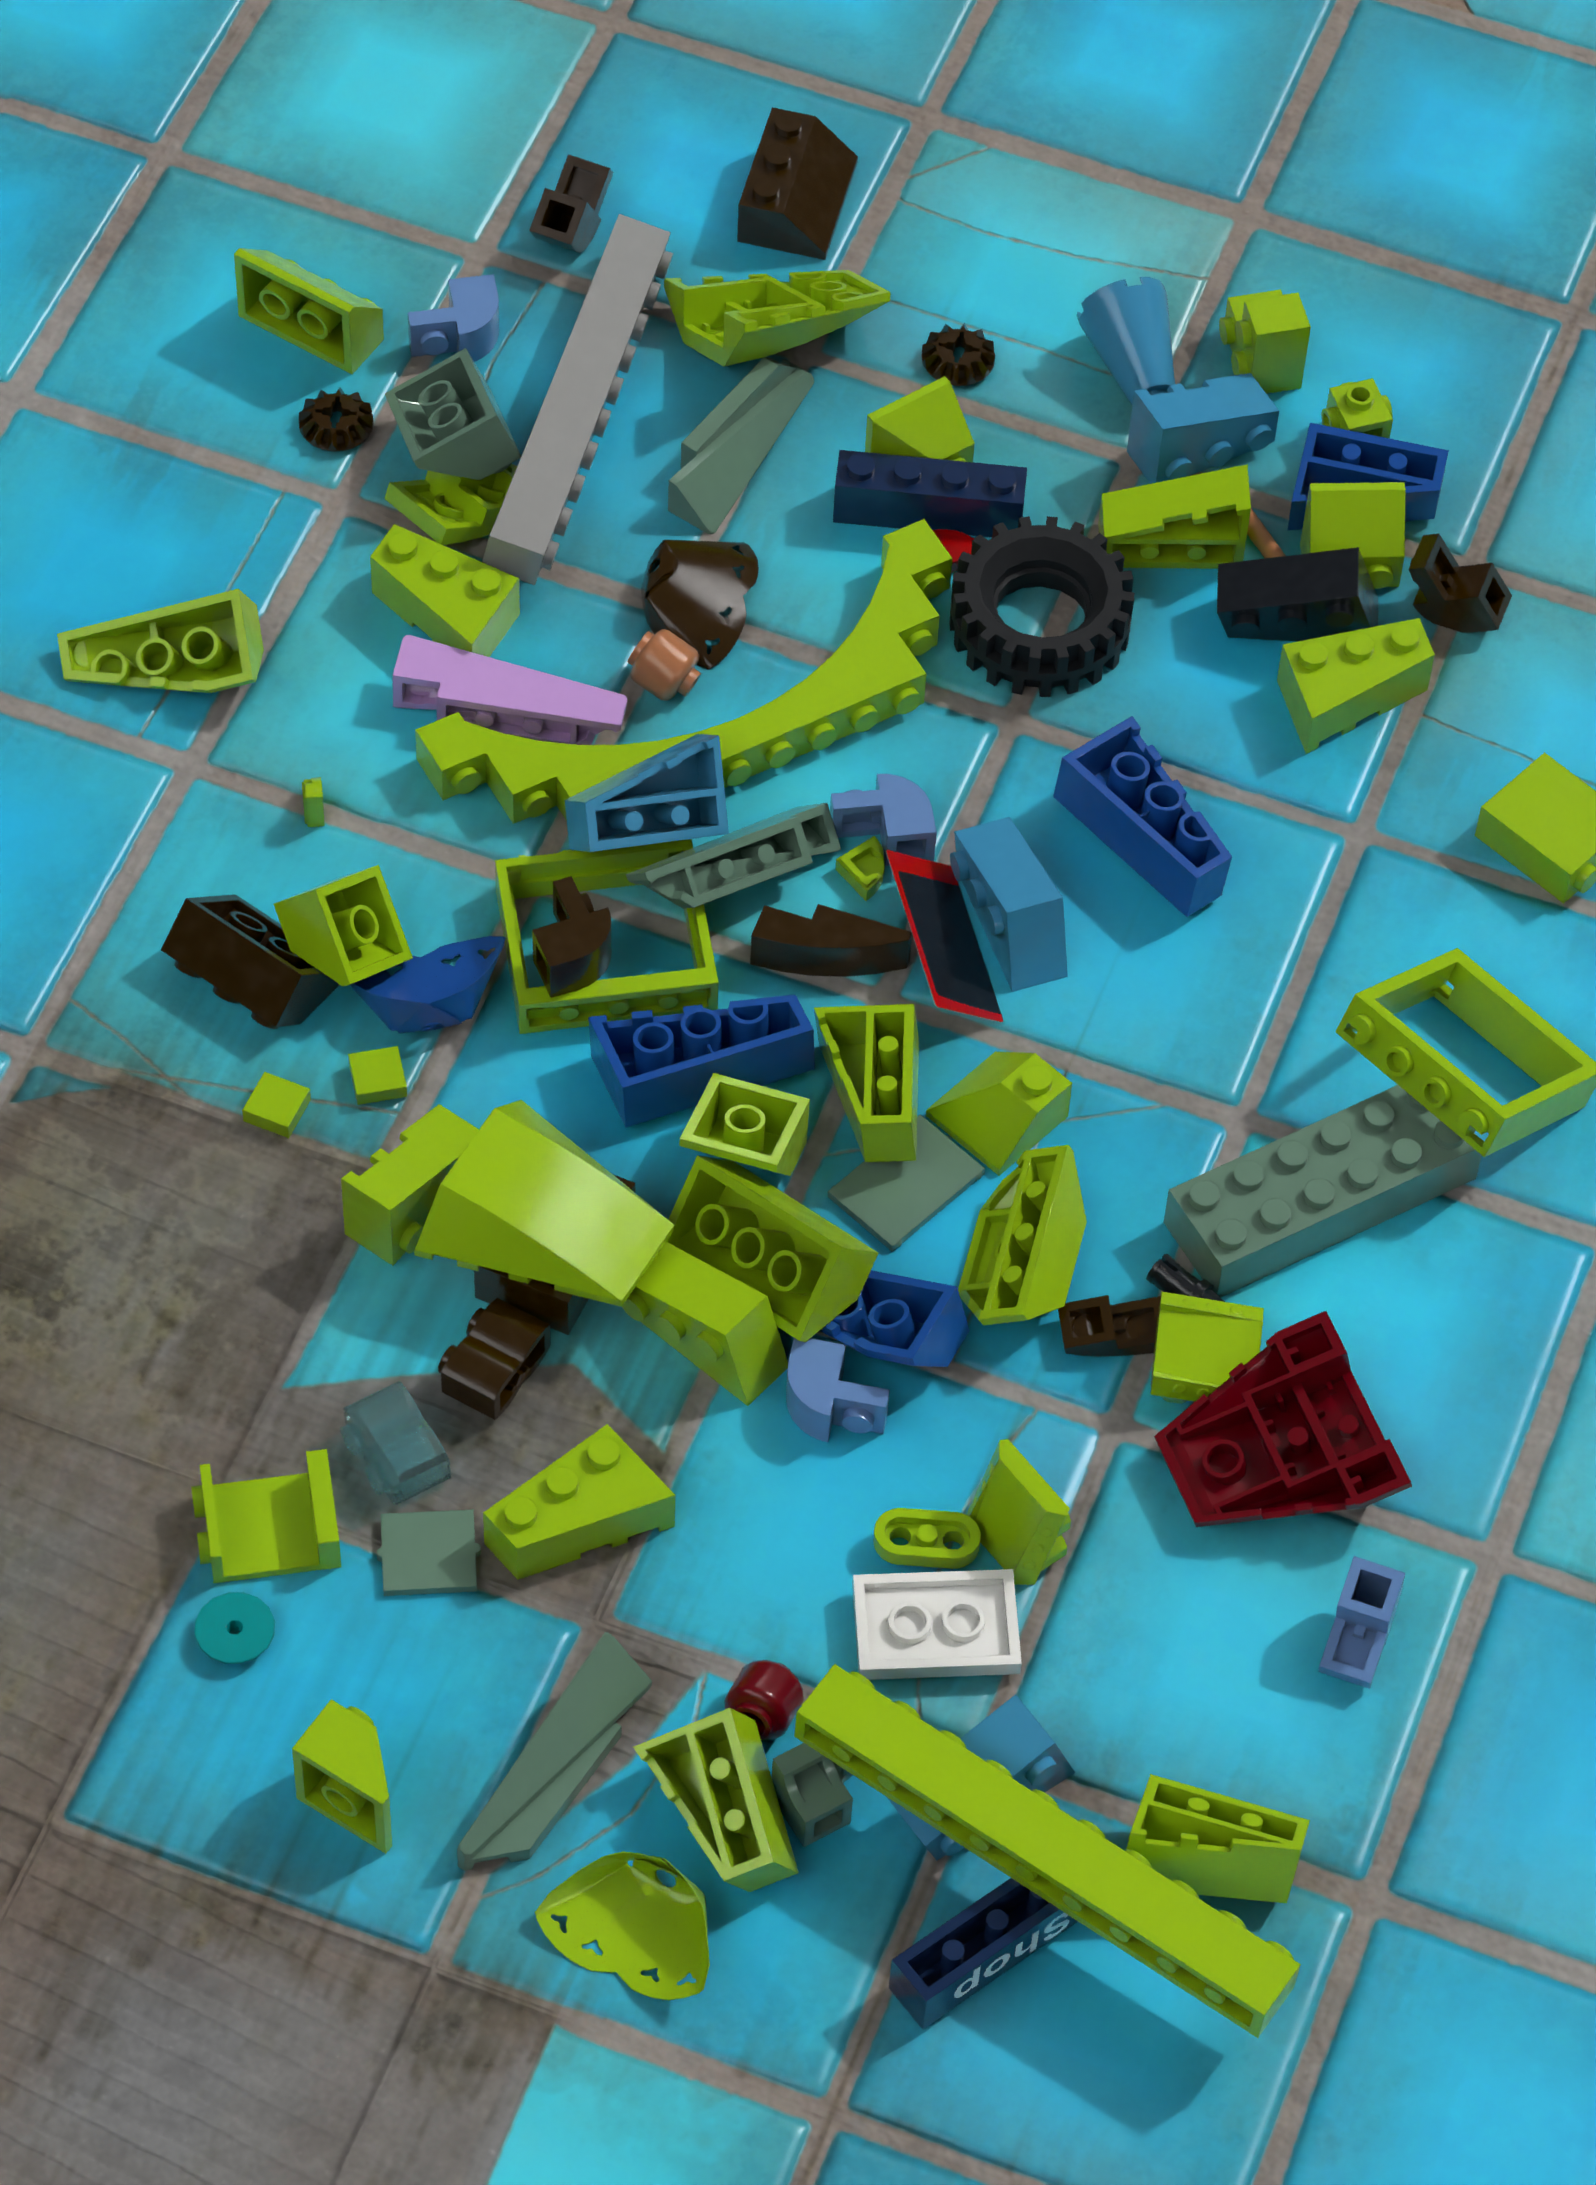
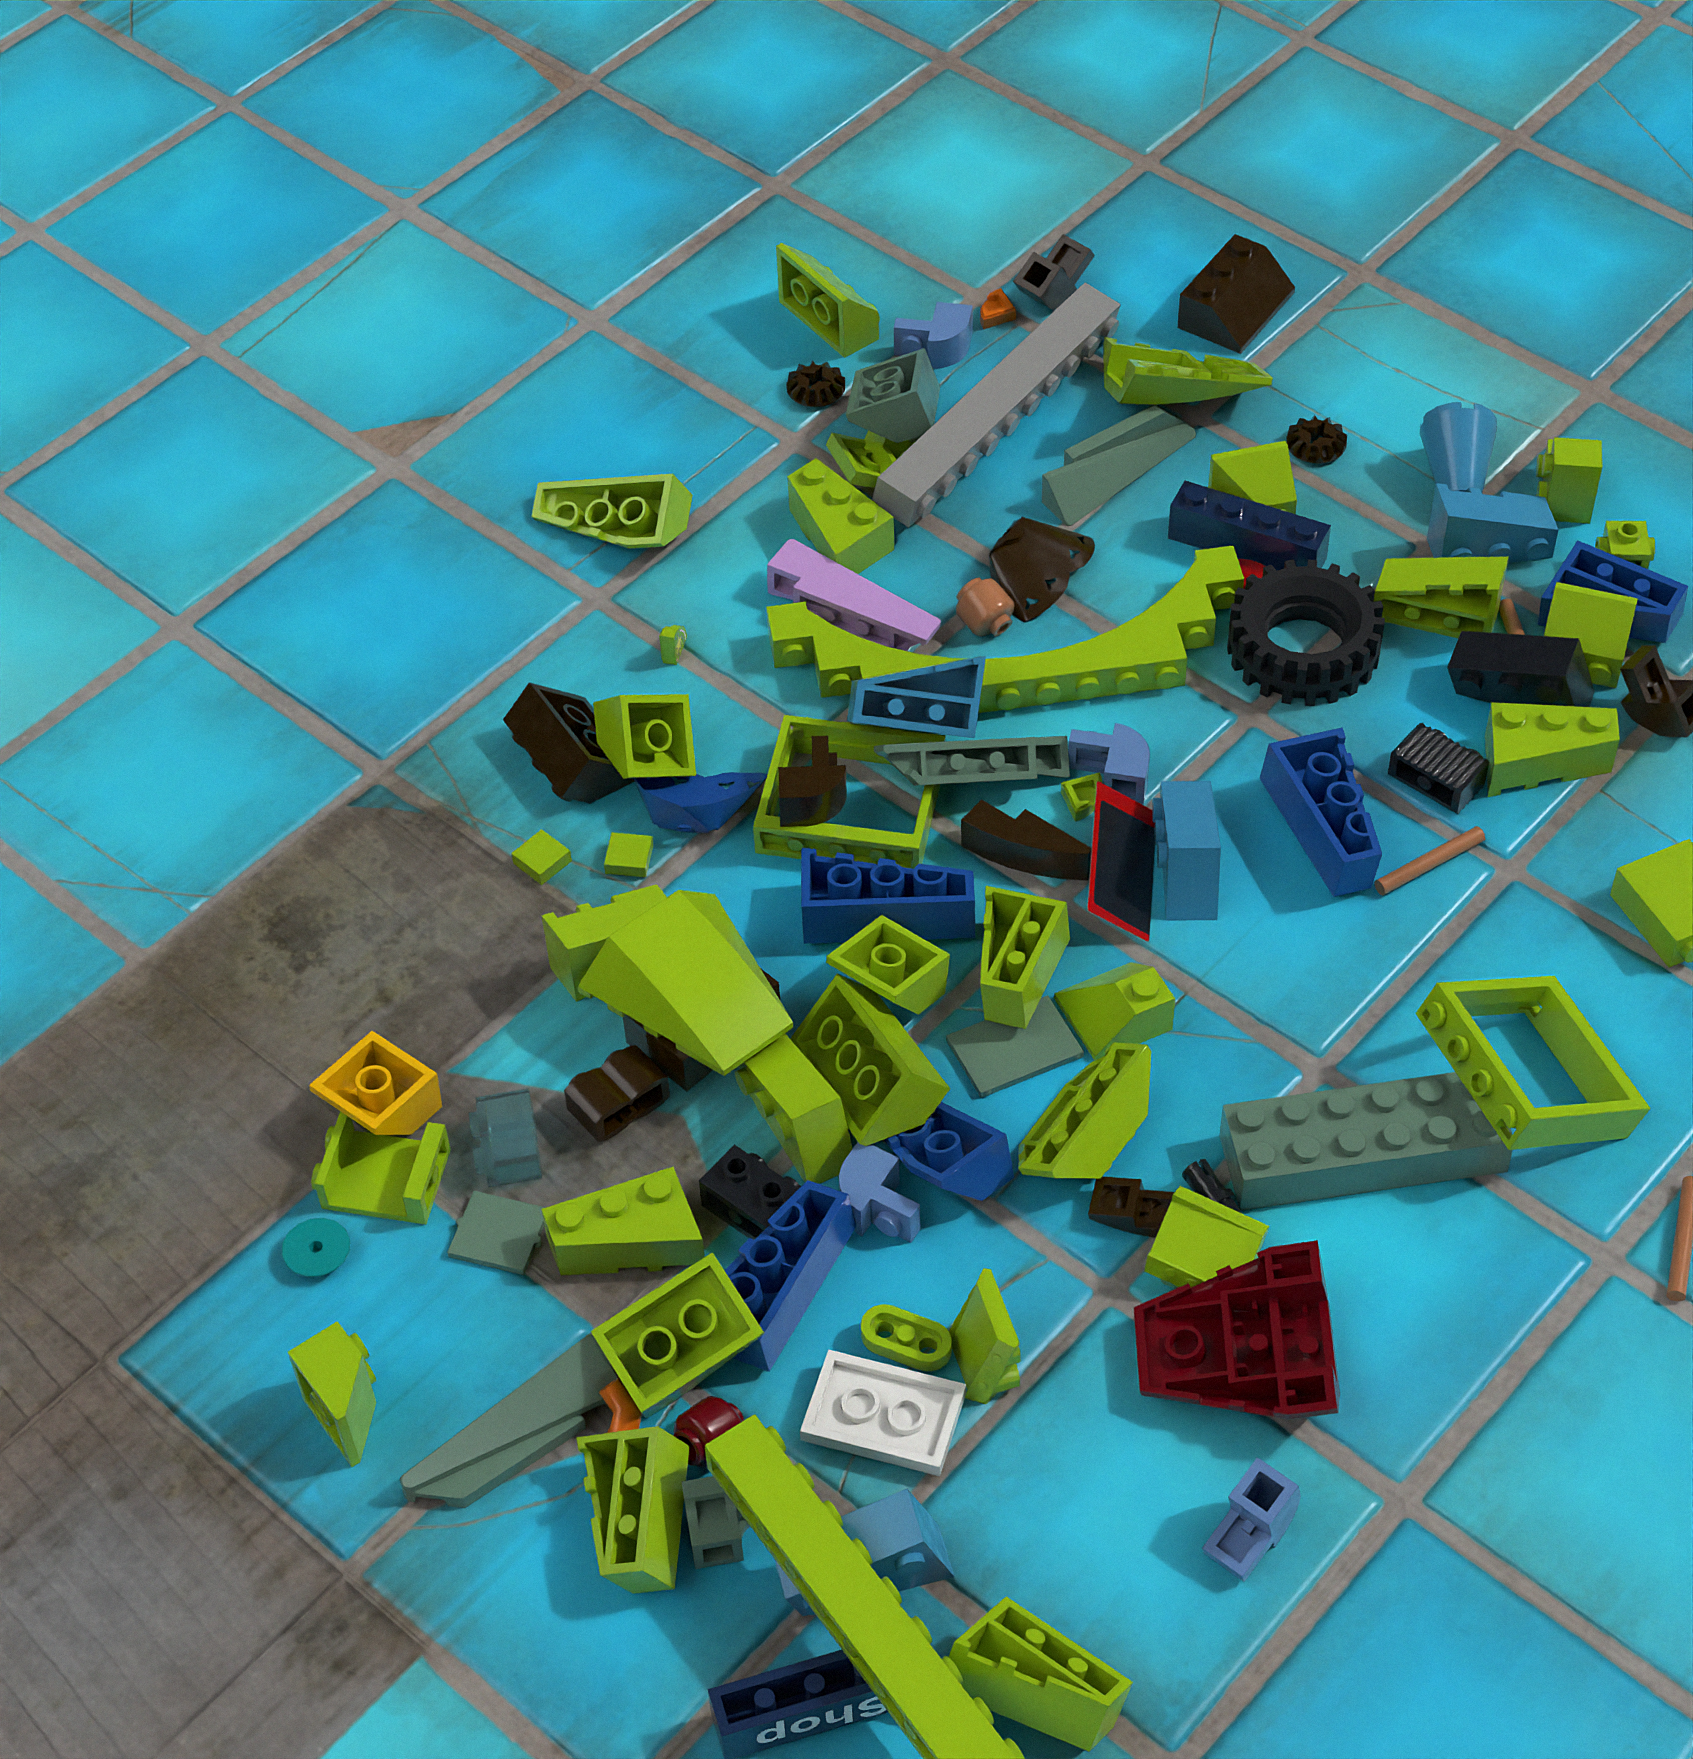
camera: 25 degrees right, 5 degrees down
lime piece [535,1851,710,2000] -> none
none -> yellow slope [309,1031,442,1135]
none -> lime slope [590,1252,765,1418]
none -> orange arm [599,1378,642,1433]
none -> black brick [699,1144,801,1240]
none -> blue wedge [724,1180,856,1372]
none -> orange tile [980,288,1016,330]
none -> nougat bar [1374,826,1485,896]
none -> black brick [1388,723,1489,814]

